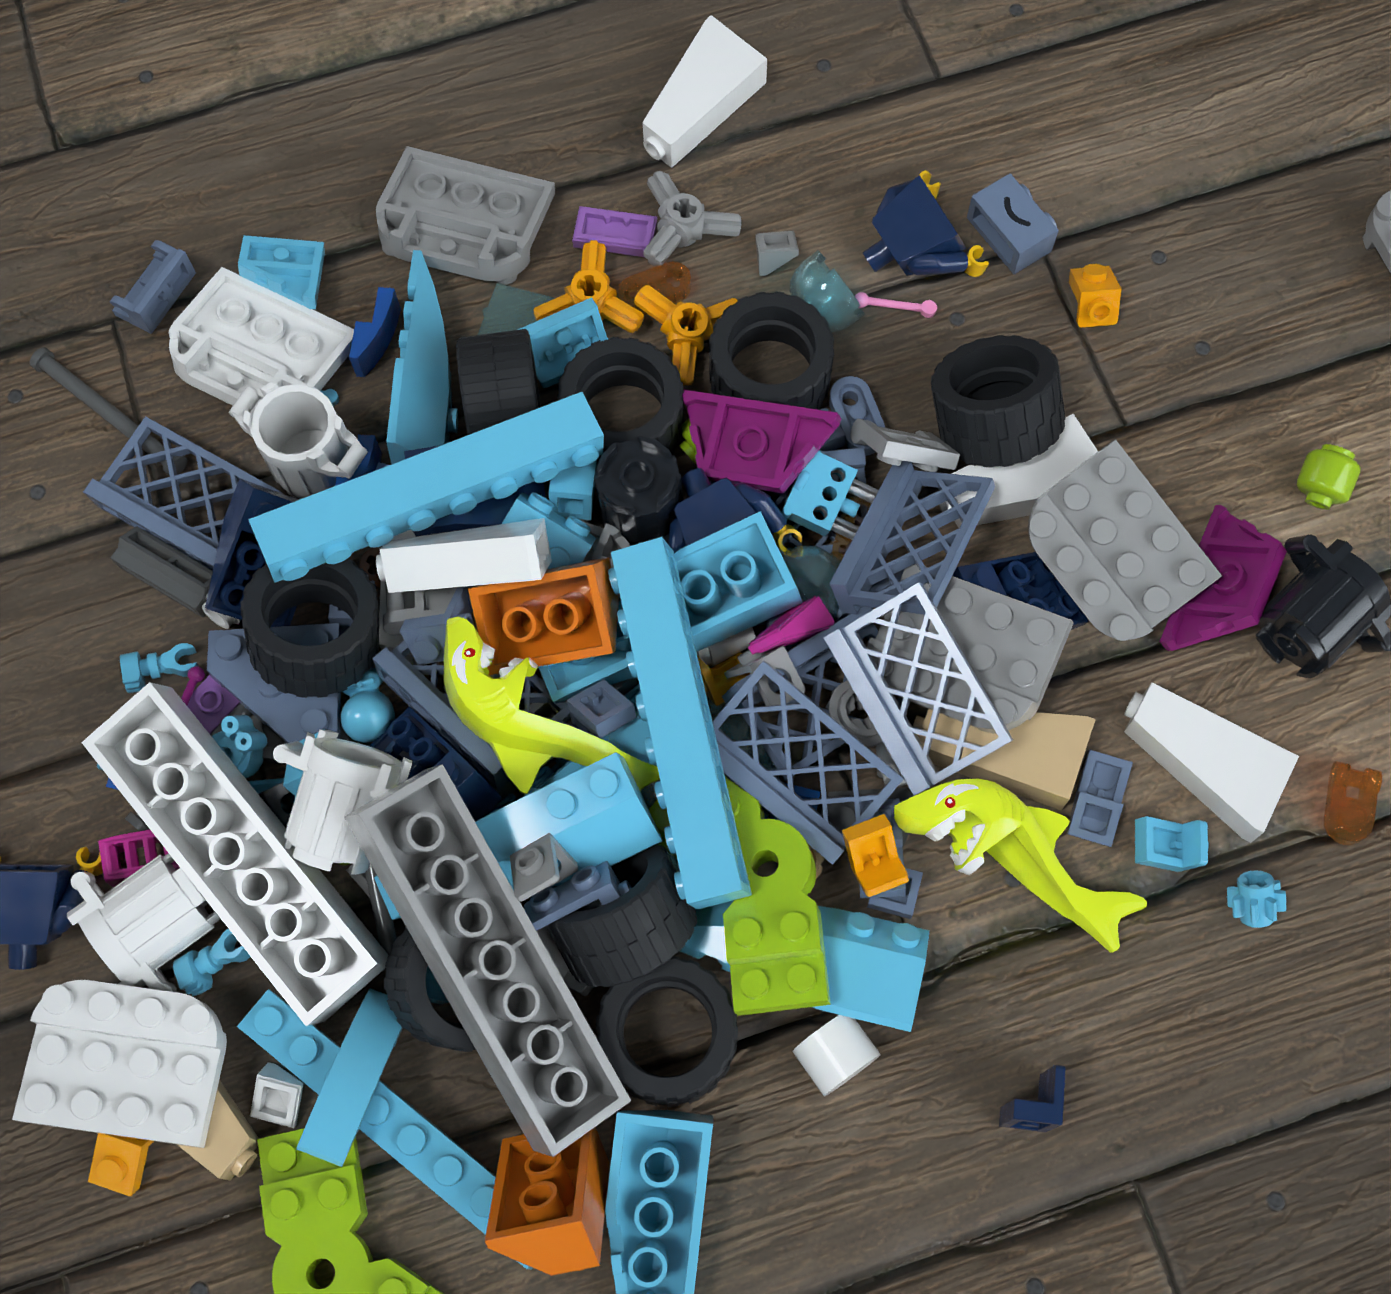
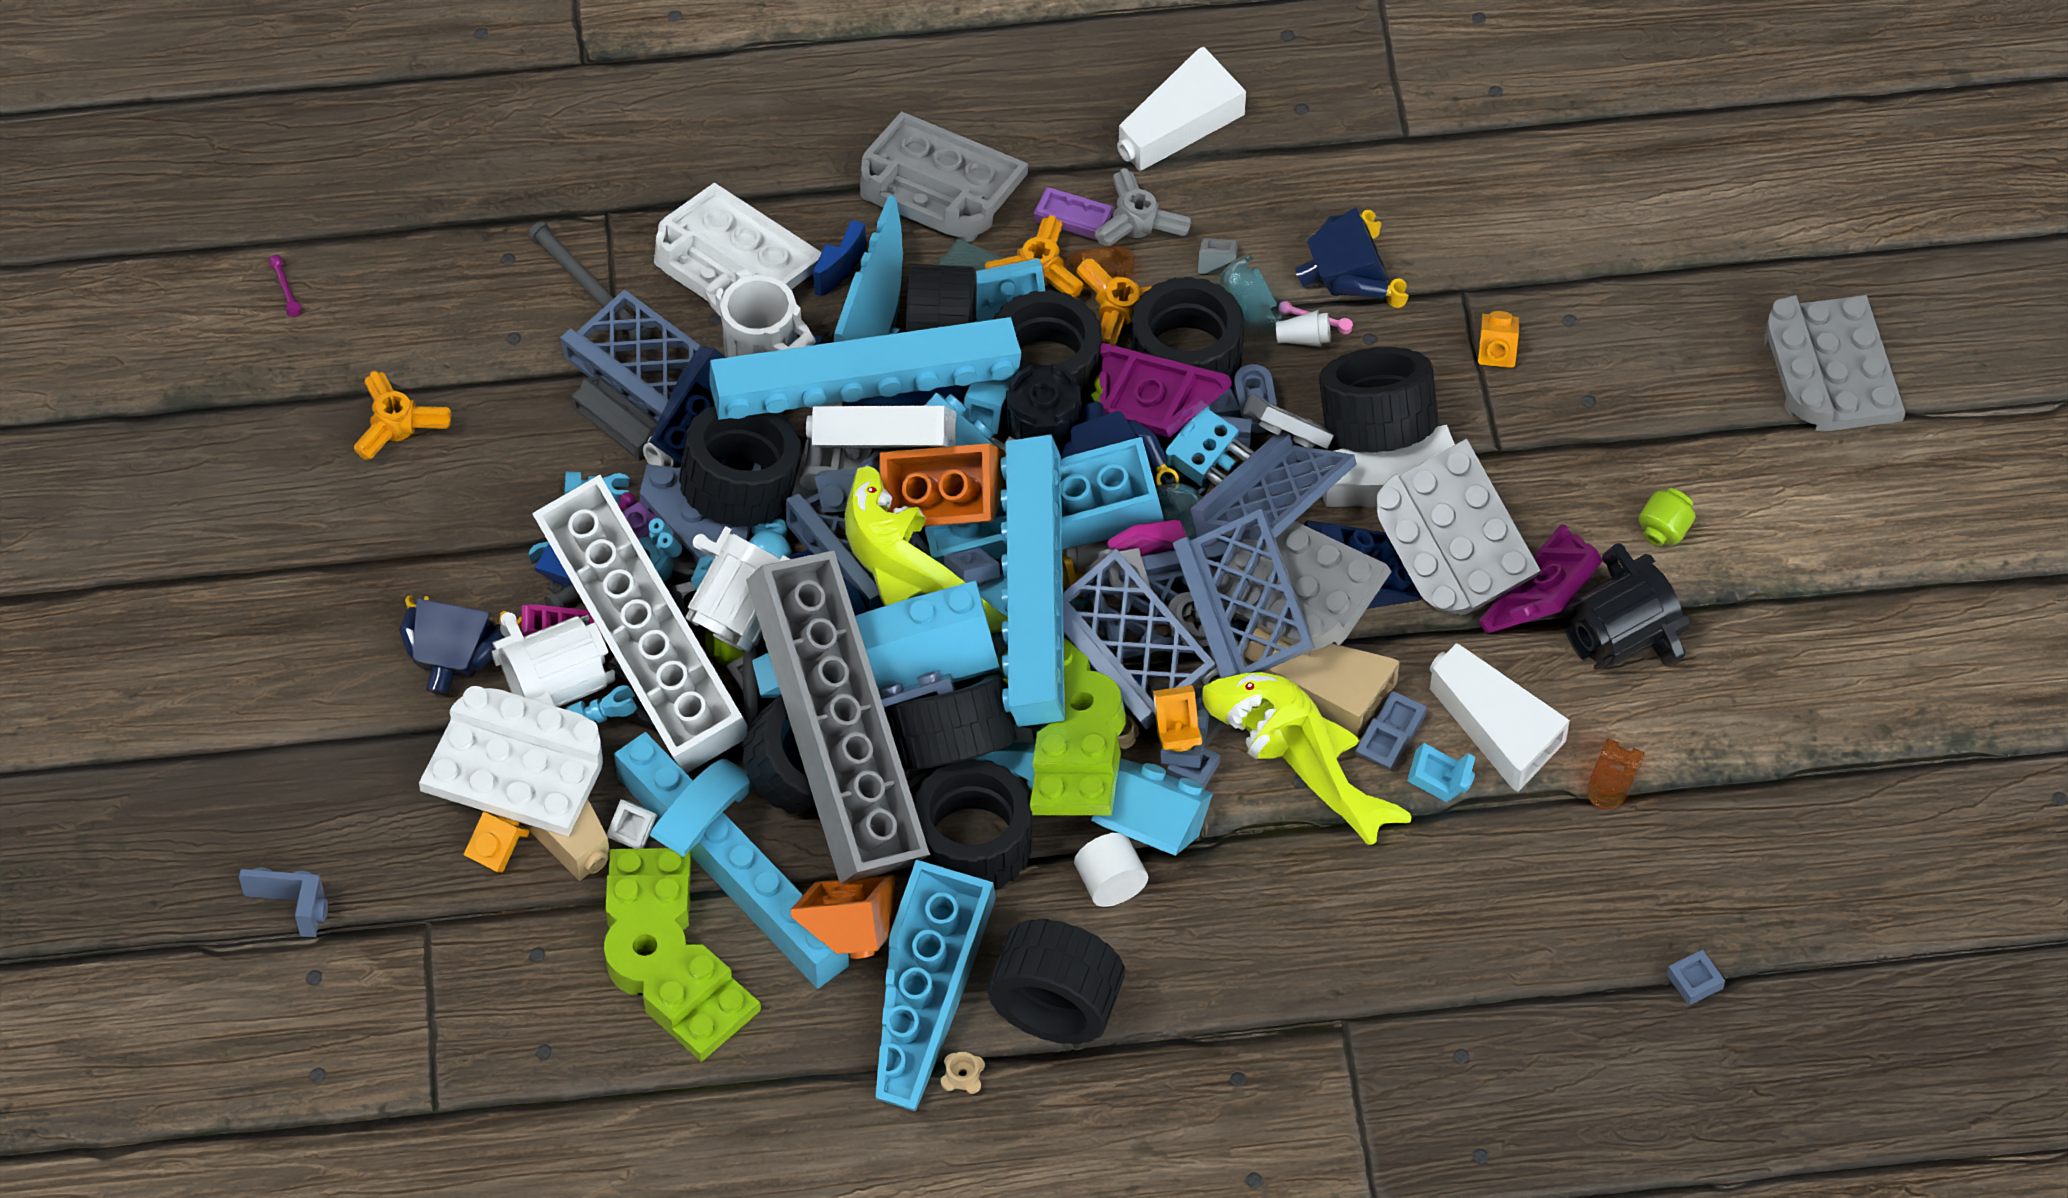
camera: 10 degrees right, 15 degrees down
sand blue hinge [110,240,196,334] -> none
medium azure wing [238,235,325,309] -> none
light grey bracket [510,833,578,902] -> none
sand blue brick [967,173,1059,274] -> none
dark blue panel [999,1065,1066,1133] -> none
medium azure gear [1227,871,1287,928] -> none
none -> black tyre [987,919,1125,1044]
none -> white cone [1276,310,1331,347]

